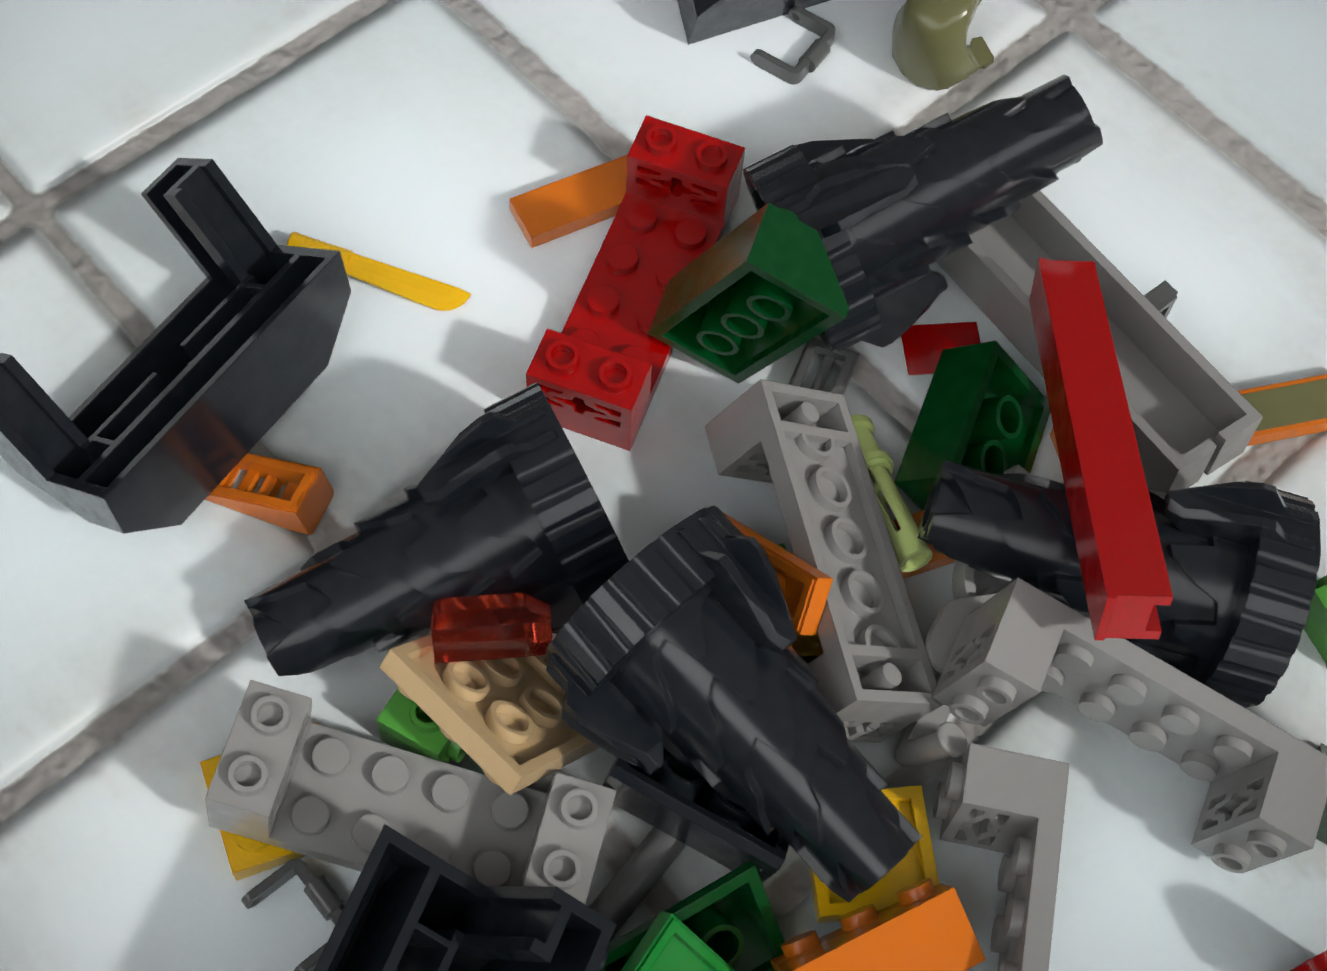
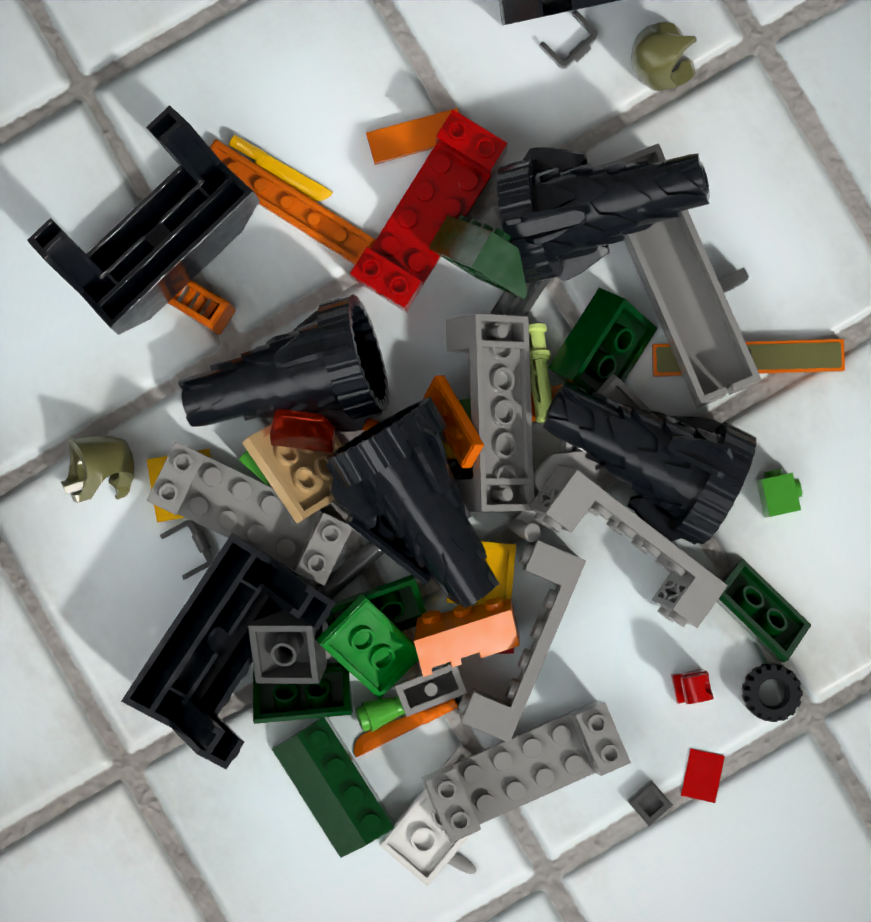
camera: 15 degrees right, 25 degrees up
red sticker [901,322,981,376] -> none
red tile [1029,258,1173,641] -> none
none -> olive piece [61,436,134,503]
none -> orange tile [210,139,376,265]

